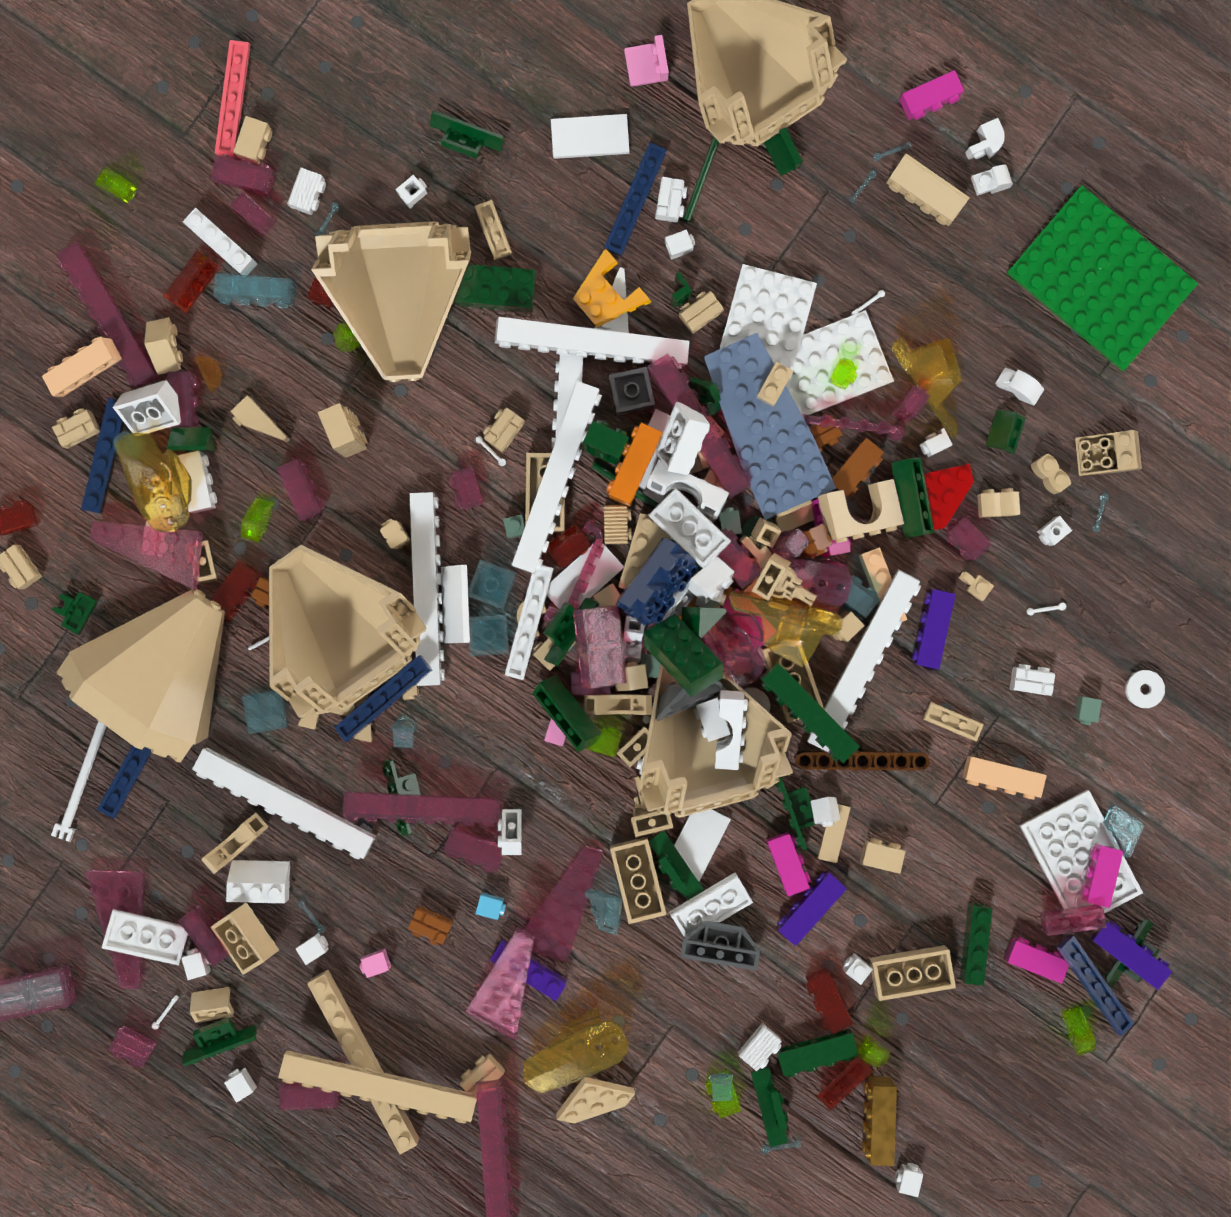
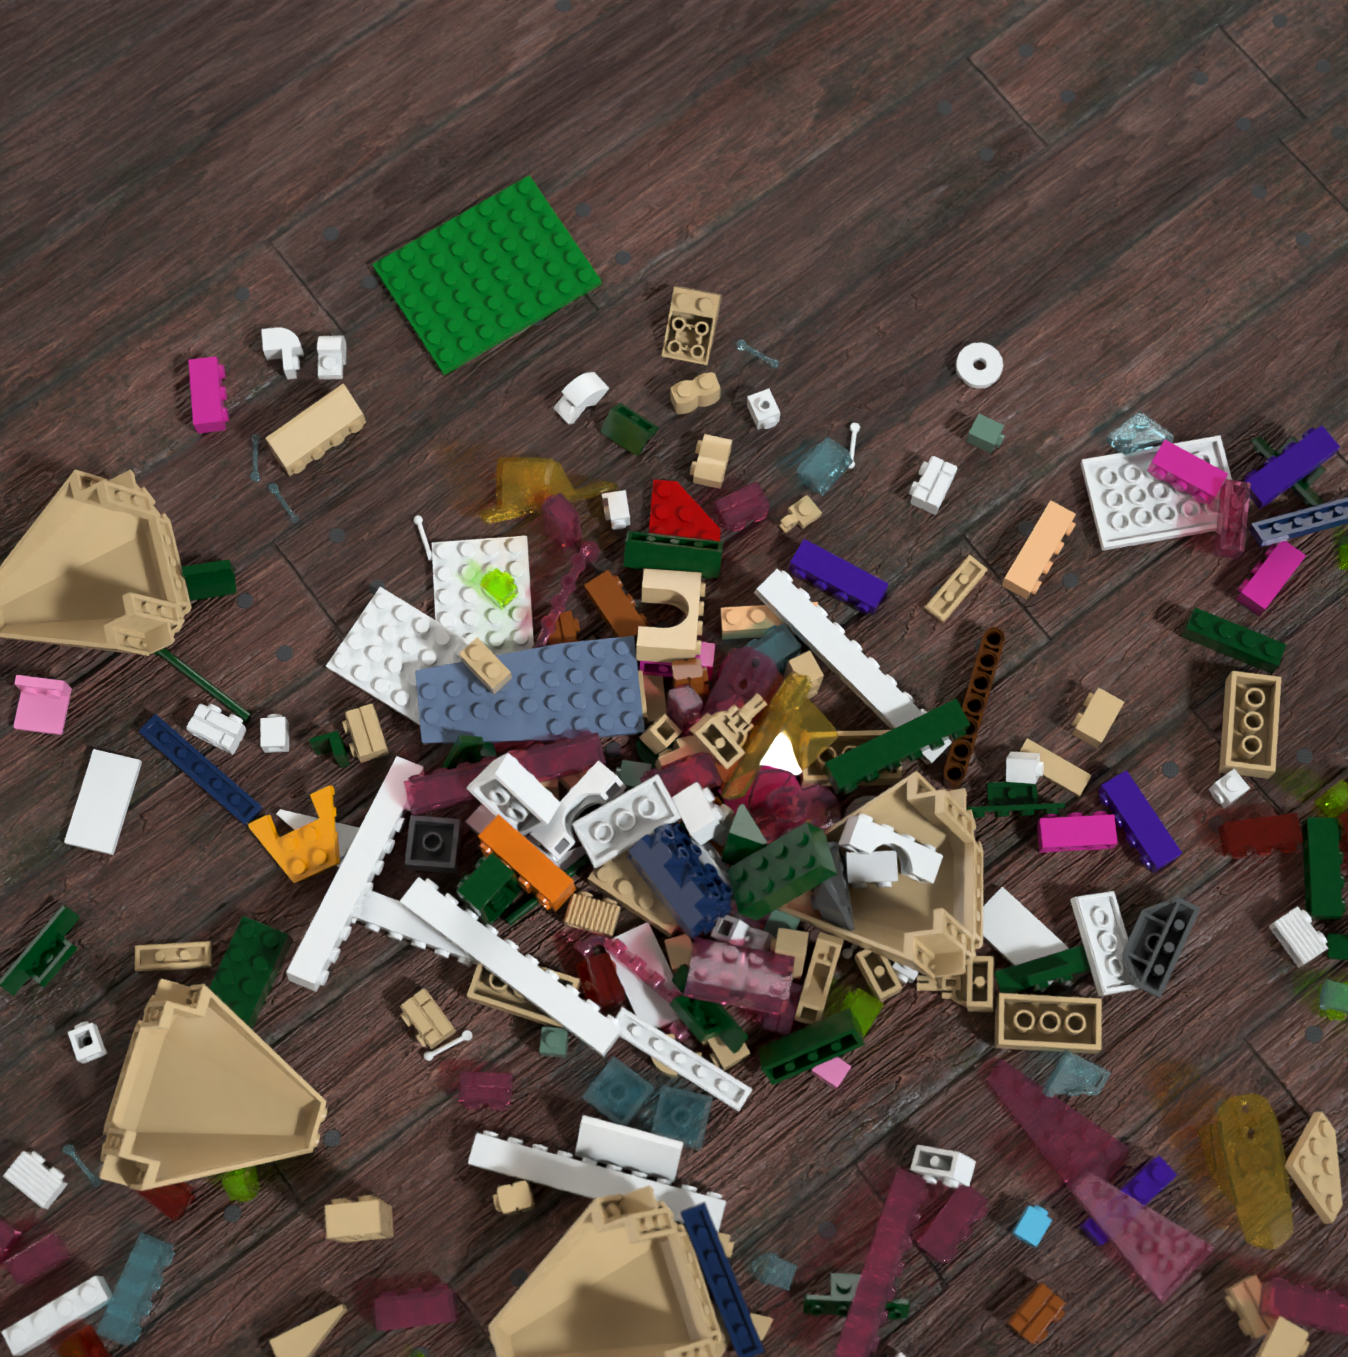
camera: 70 degrees left, 15 degrees down
none -> clear light blue brick [796,437,853,496]

